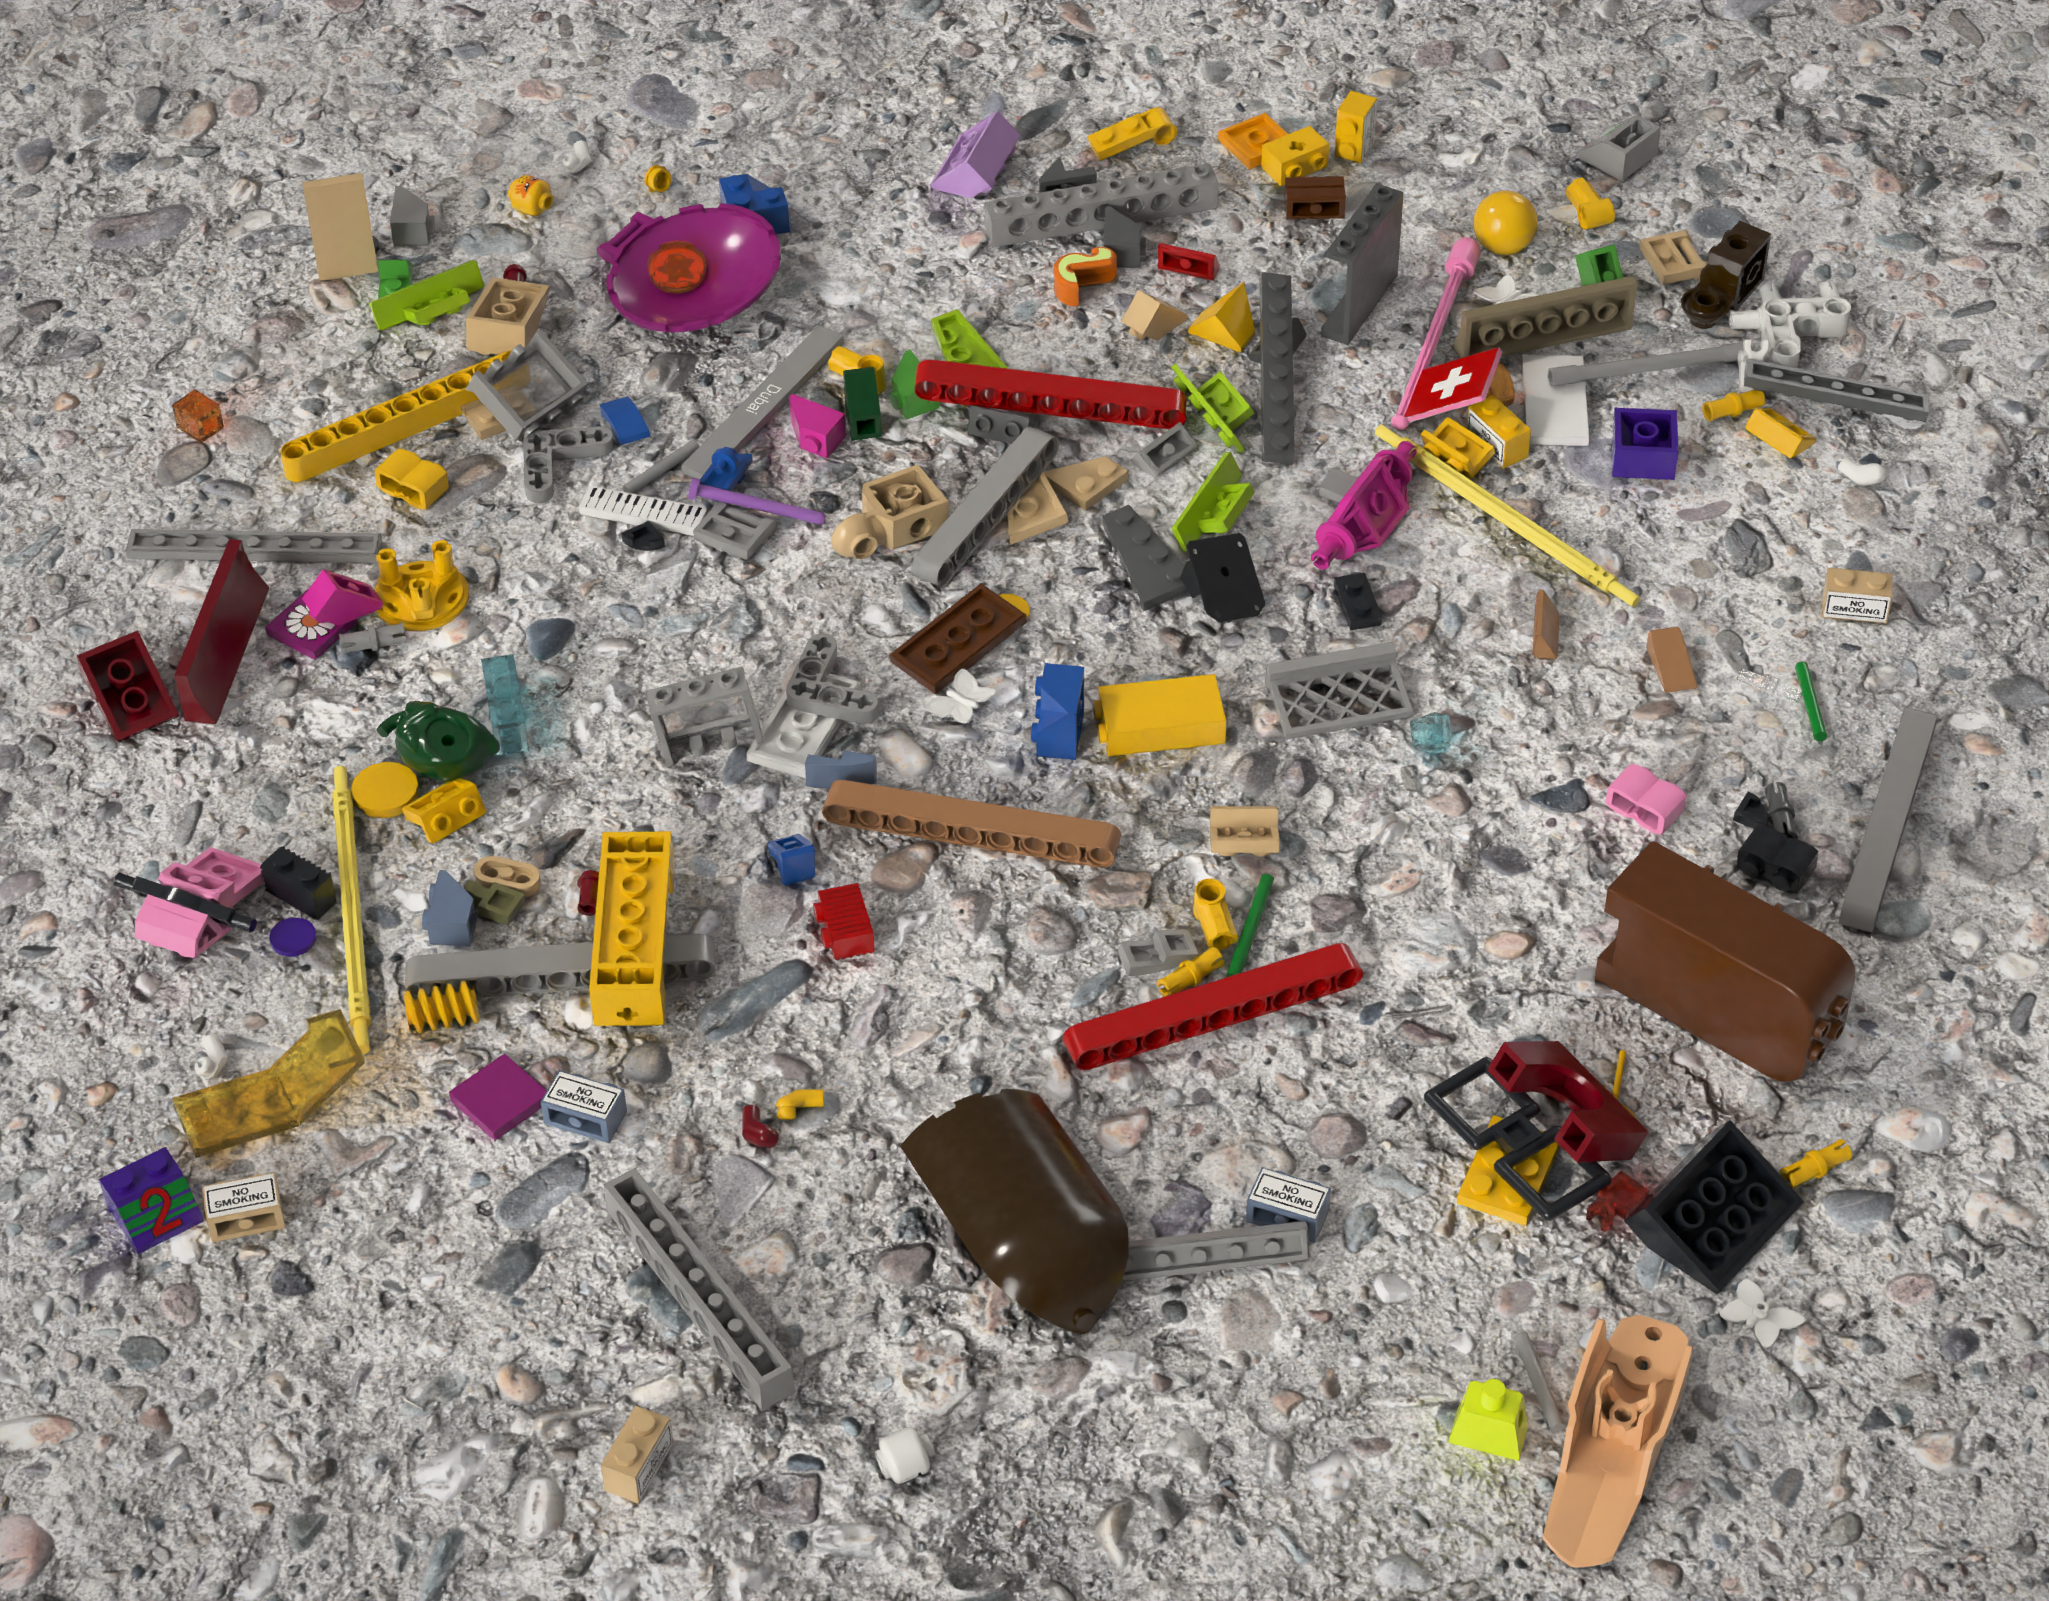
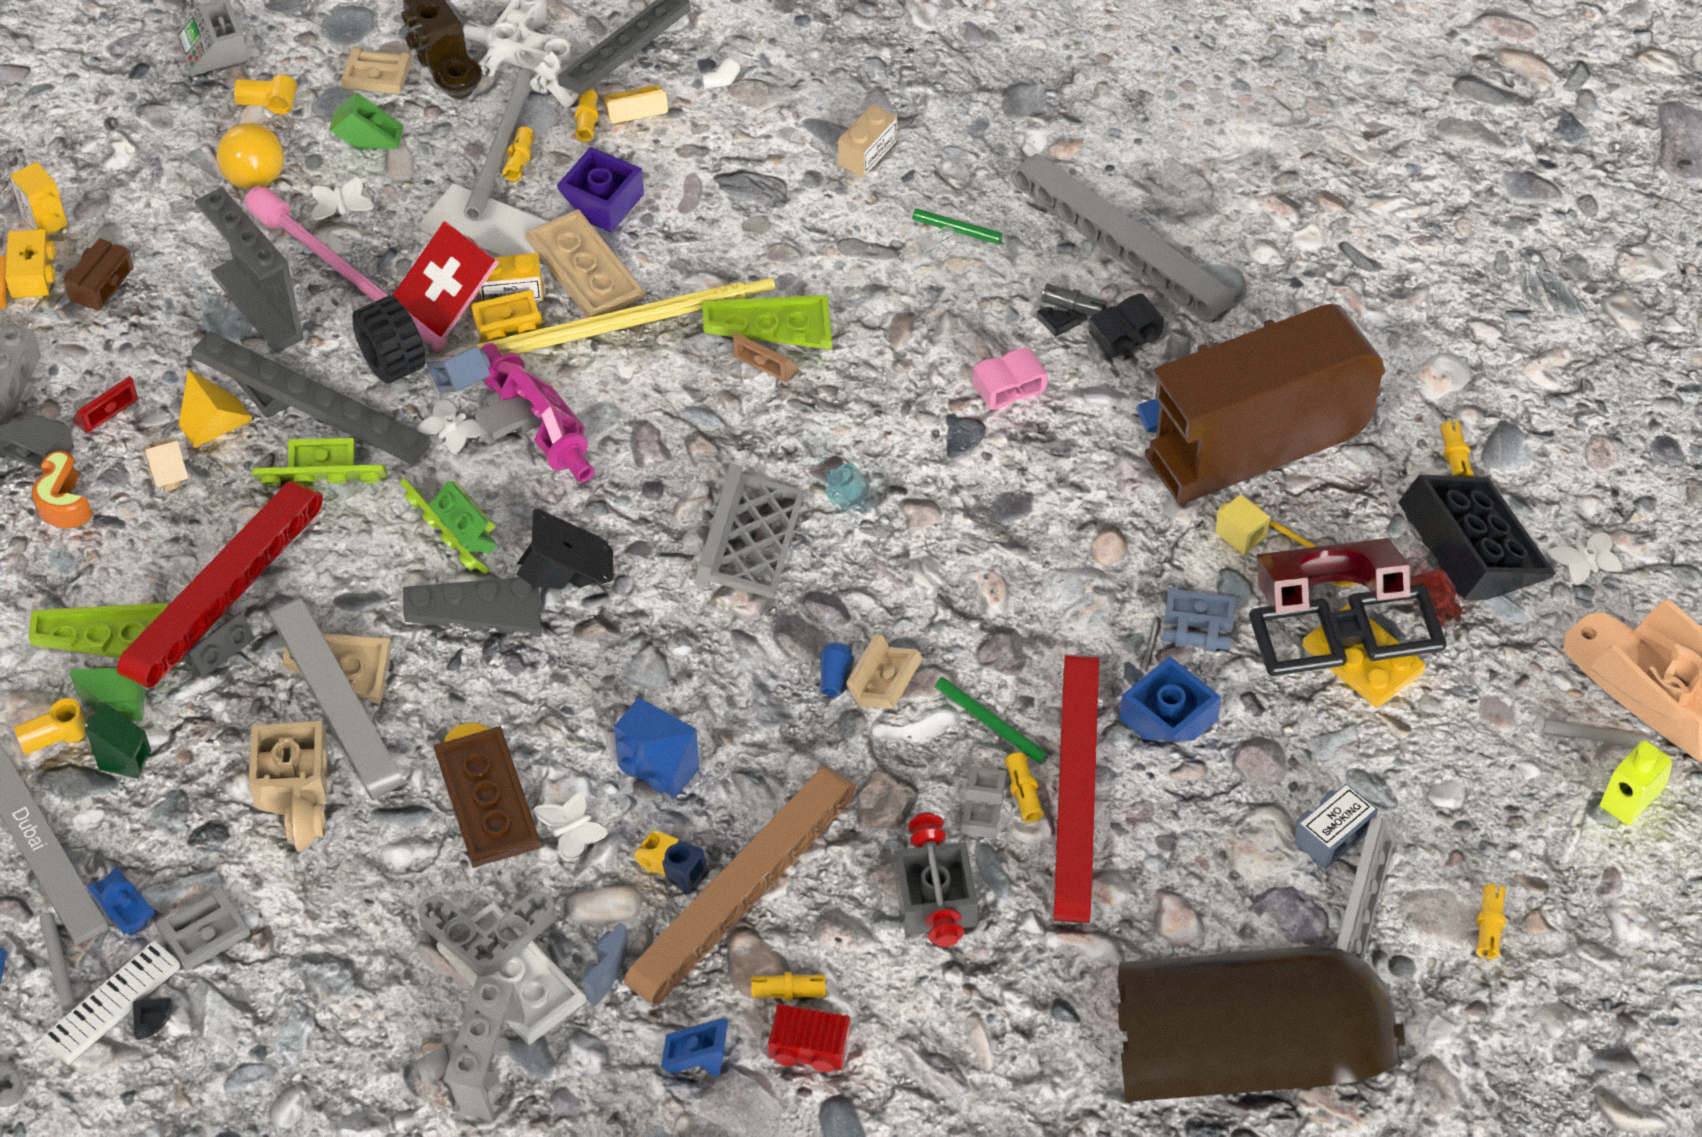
camera: 65 degrees left, 5 degrees up
medium lavender bar [688,478,826,525] -> none
dark pink slope [789,394,846,458] -> none
tan wing [1044,456,1128,511] -> none
yellow brick [1092,674,1226,756] -> none
light grey slope [1130,422,1199,478] -> none
yellow piece [1193,878,1238,950] -> none
black plate [1334,573,1382,631] -> none
dark tan arch [1452,276,1638,359] -> none
medium nougat slope [1646,627,1697,693] -> none
none -> black tyre [352,295,425,384]
none -> white piece [417,399,486,455]
none -> sand blue brick [426,346,491,392]
none -> bright green bracket [429,481,497,554]
none -> yellow pin [502,126,536,182]
none -> tan tile [526,209,645,318]
none -> leg [634,831,708,894]
none -> lime wing [702,295,832,350]
none -> yellow pin [751,972,826,1001]
none -> blue cone [820,643,854,697]
none -> dark grey brick [894,812,978,947]
none -> blue slope [1119,656,1221,741]
none -> sand blue plate [1162,588,1236,652]
none -> light yellow brick [1215,494,1270,555]
none -> yellow pin [1476,884,1506,959]

